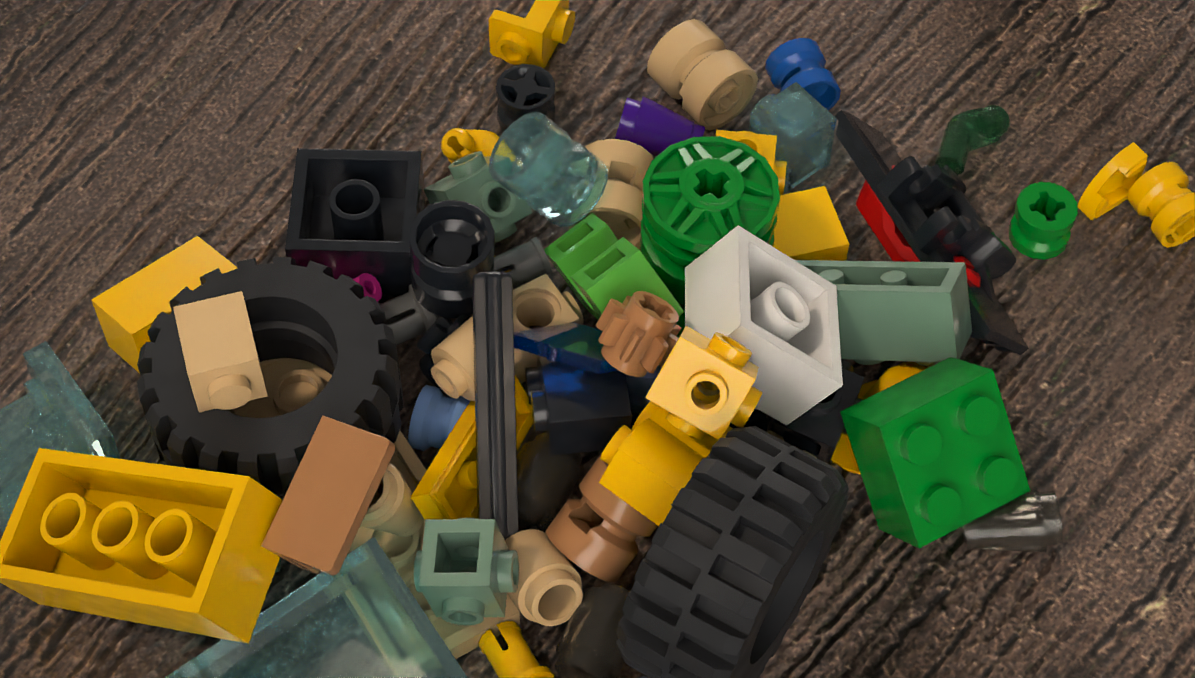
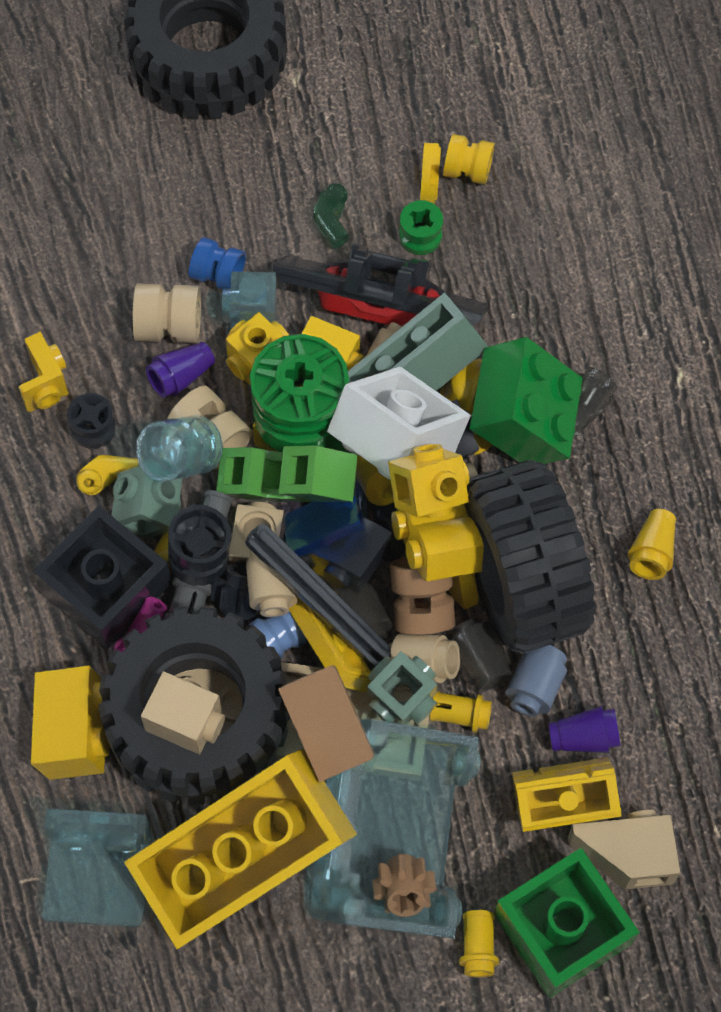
camera: 50 degrees left, 10 degrees up
medium nougat gear [595,291,681,377] -> none

